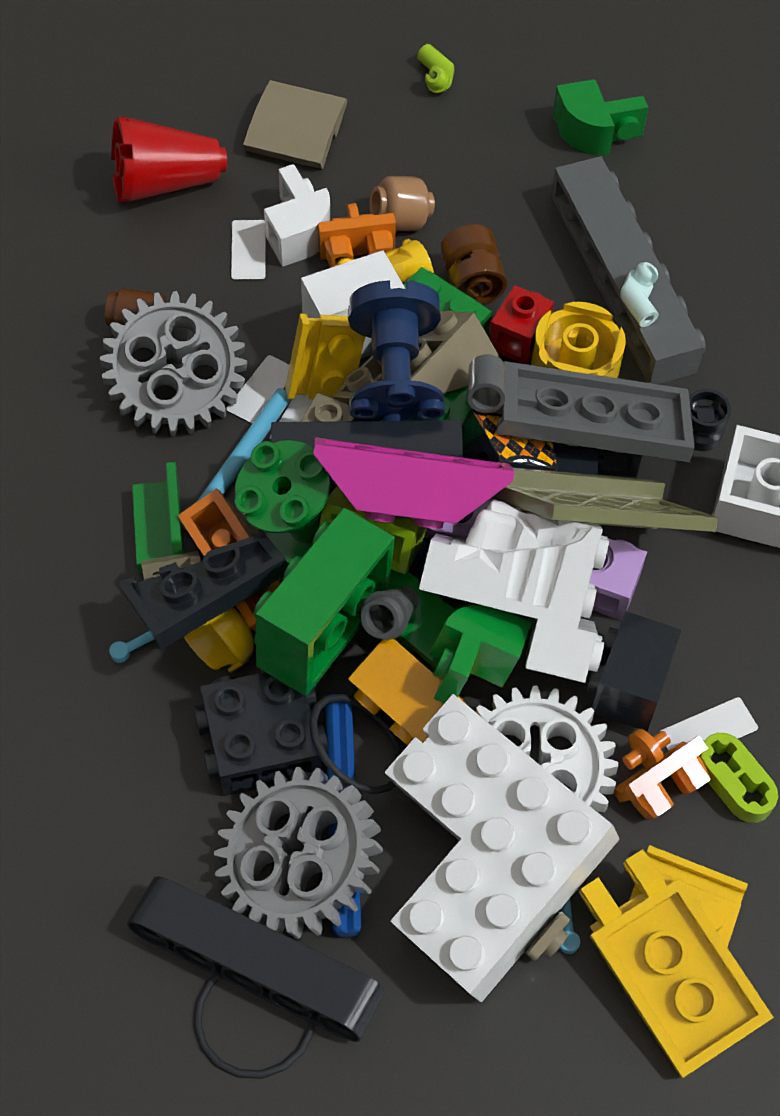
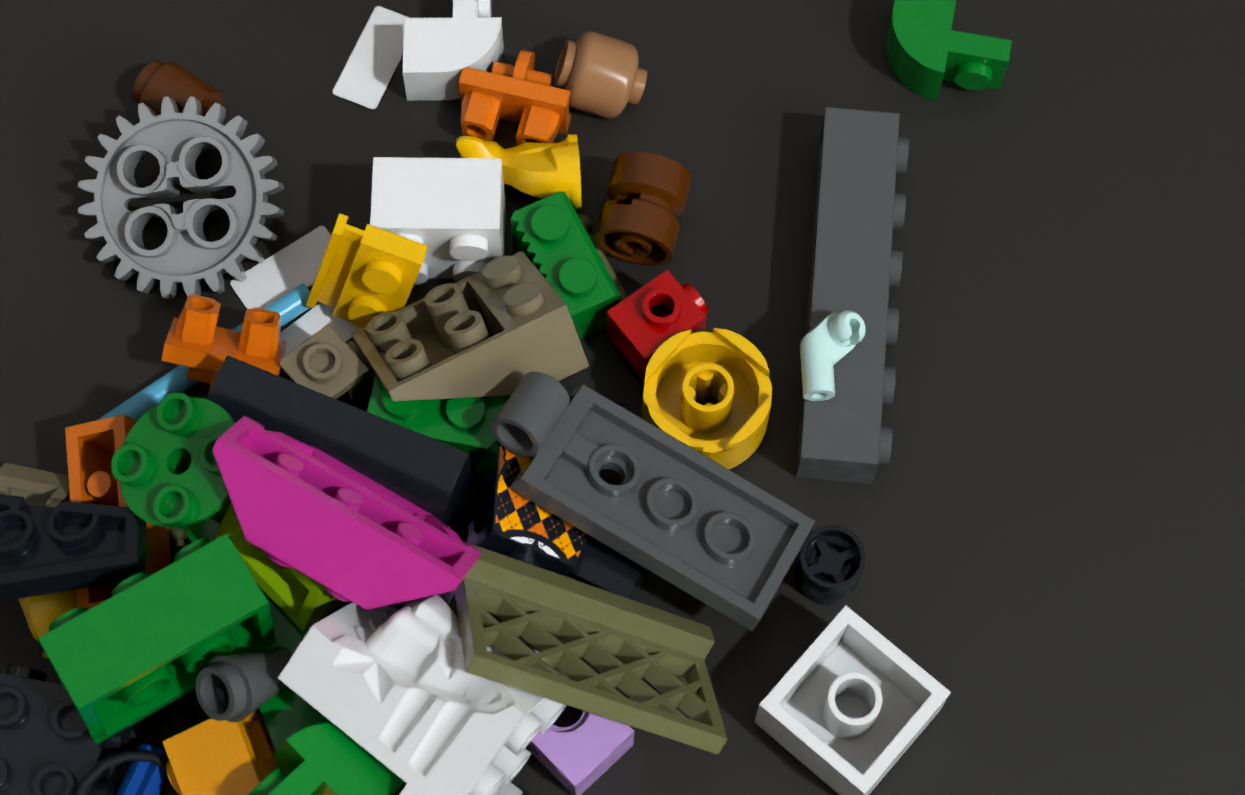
camera: 25 degrees right, 10 degrees up
green panel [132,462,185,573] -> none
dark blue piece [348,280,445,421] -> none
none -> orange hips [161,294,287,397]

